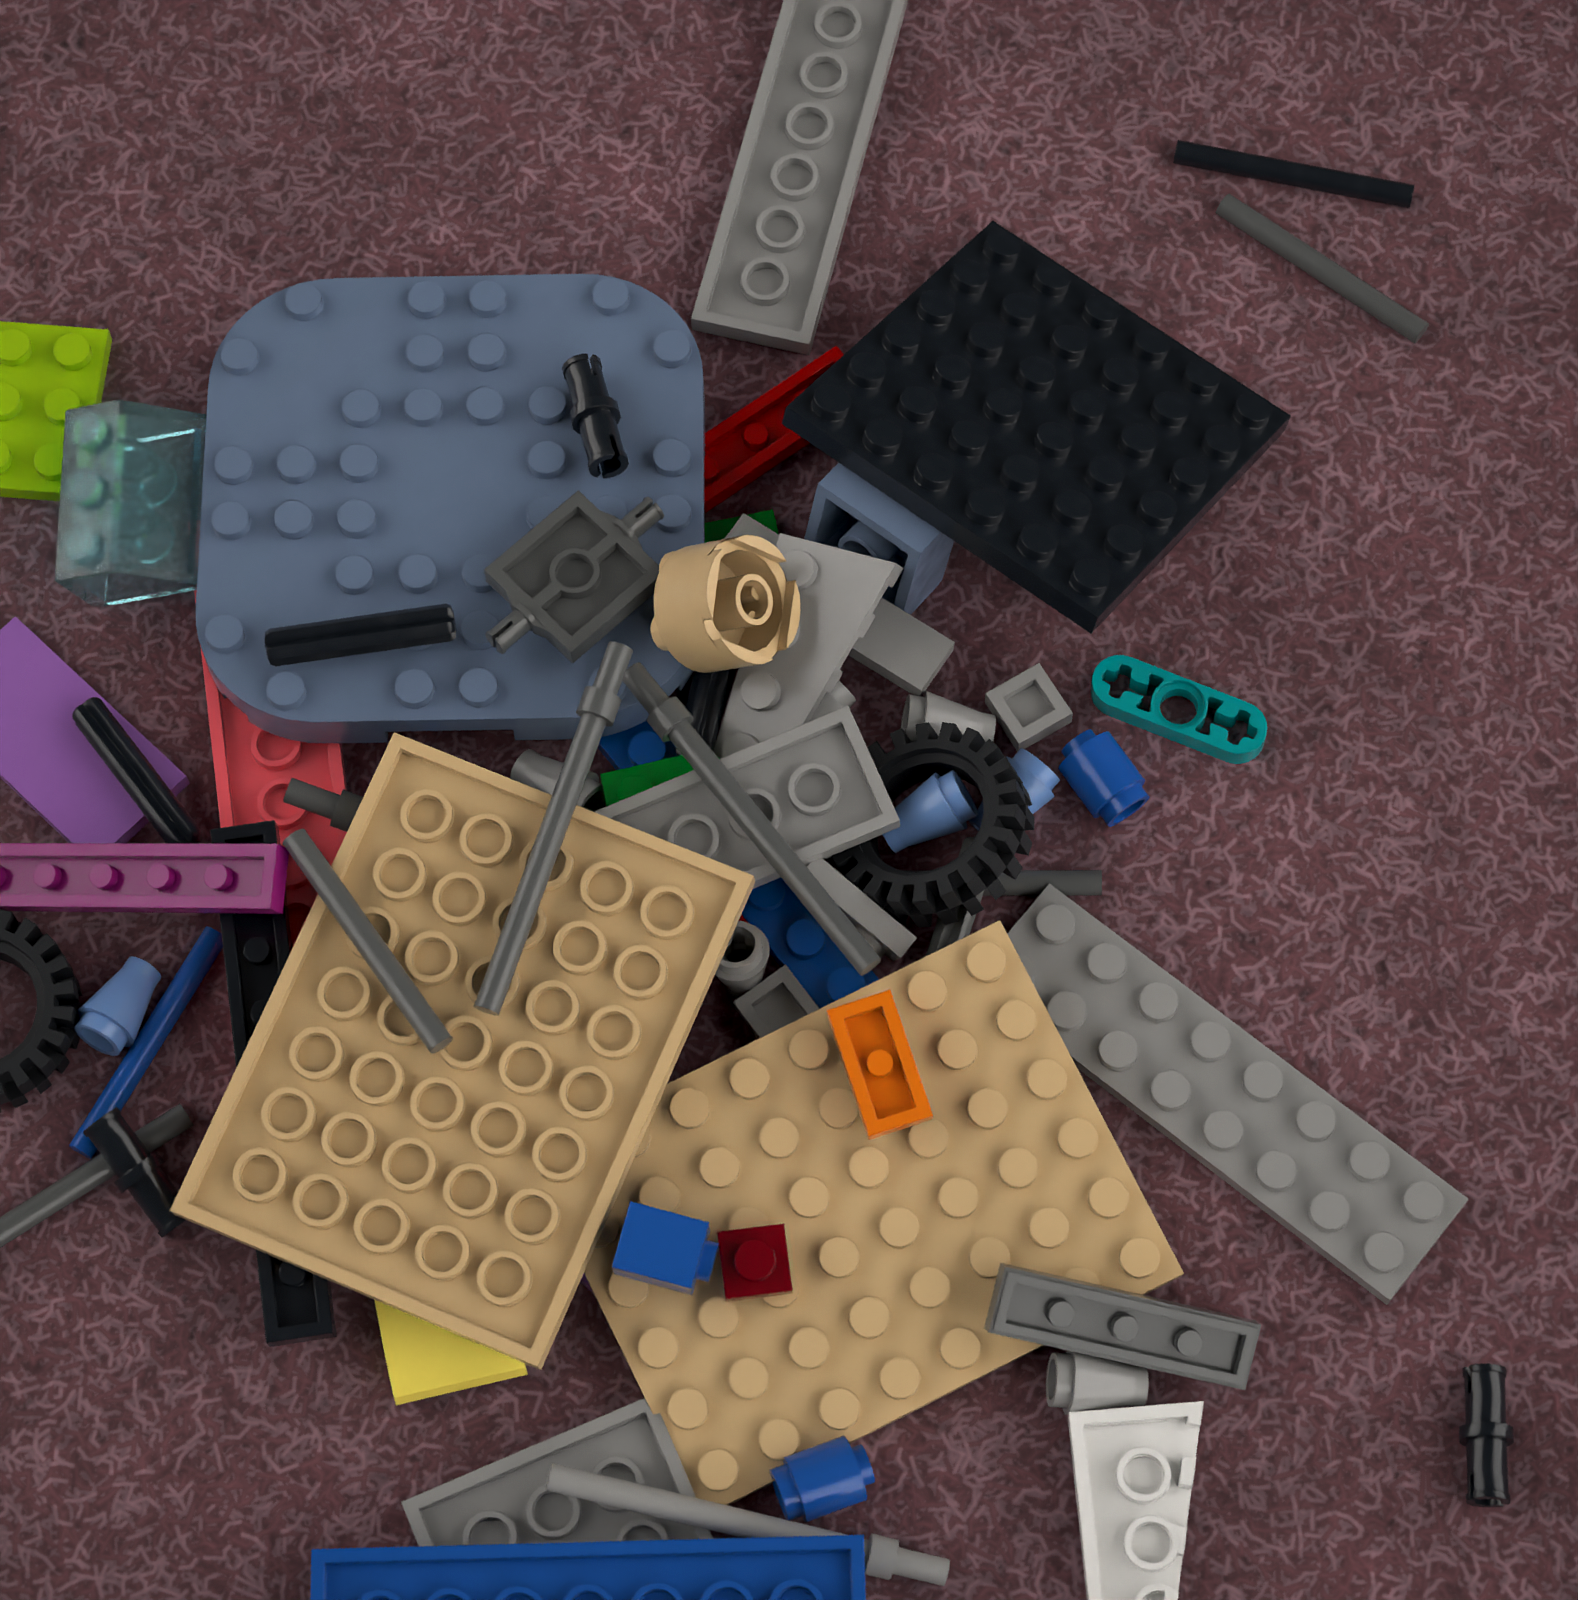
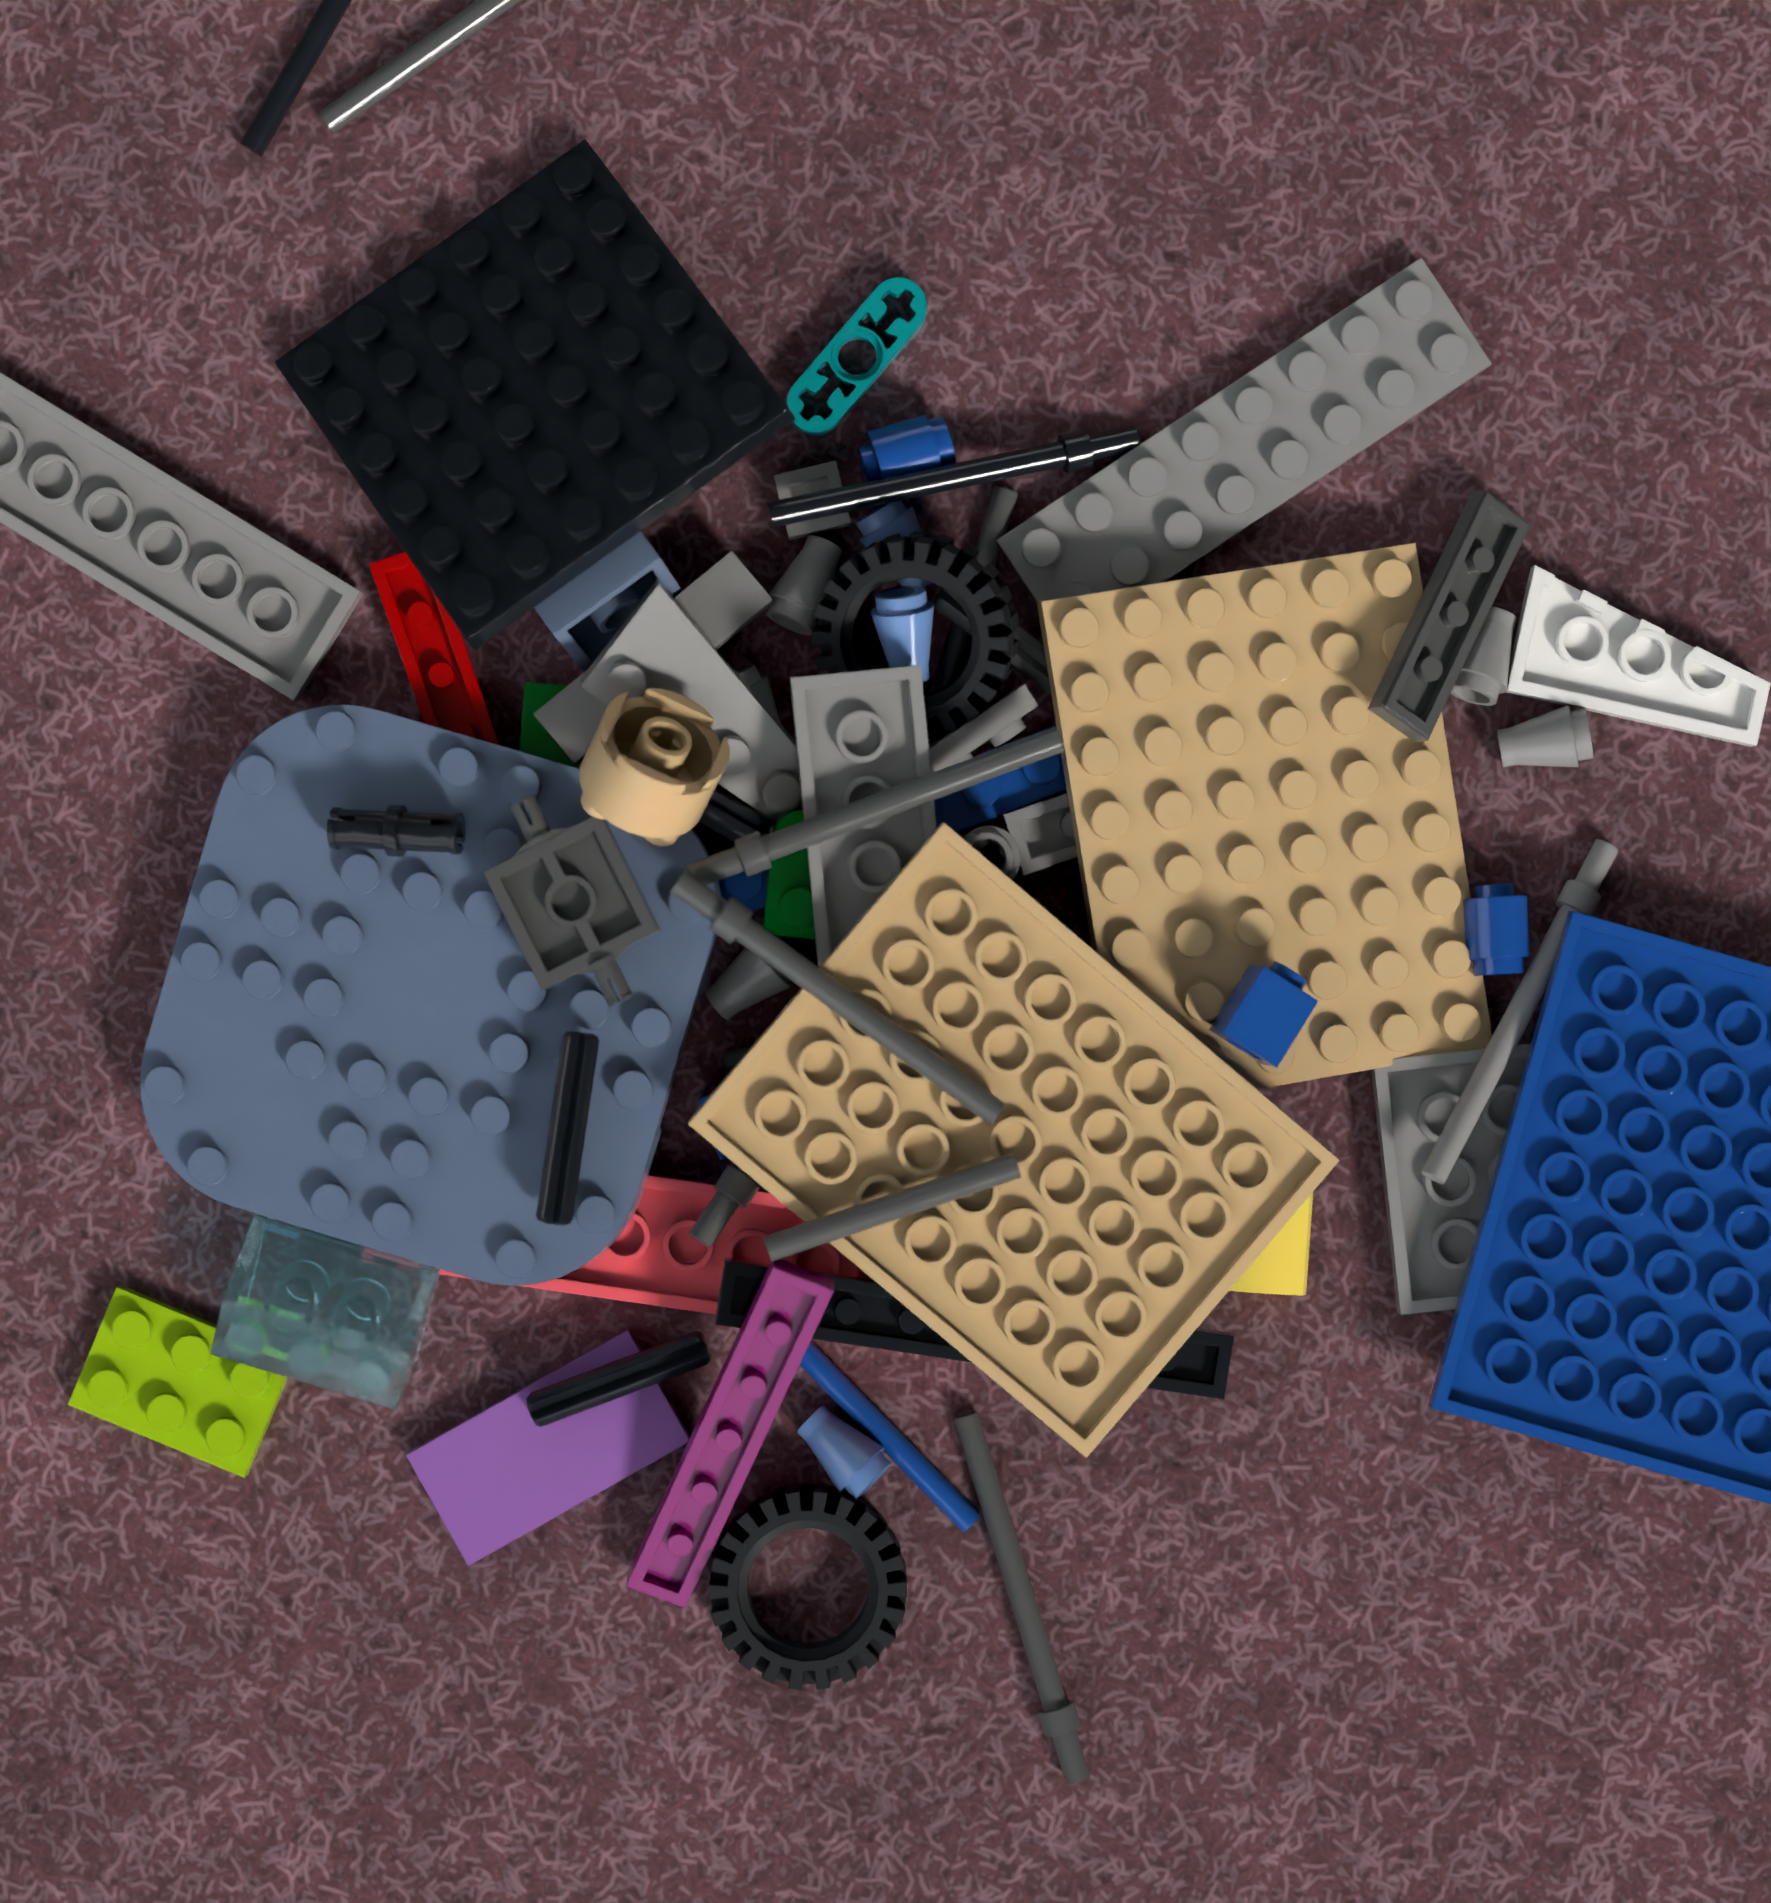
camera: 75 degrees left, 20 degrees up
black pin [83,1107,186,1238] -> none
dark red plate [717,1223,793,1302] -> none
orange plate [827,990,933,1140] -> none
black pin [1459,1363,1514,1508] -> none
none -> black bar [765,426,1140,528]
none -> light grey cone [1497,705,1594,768]

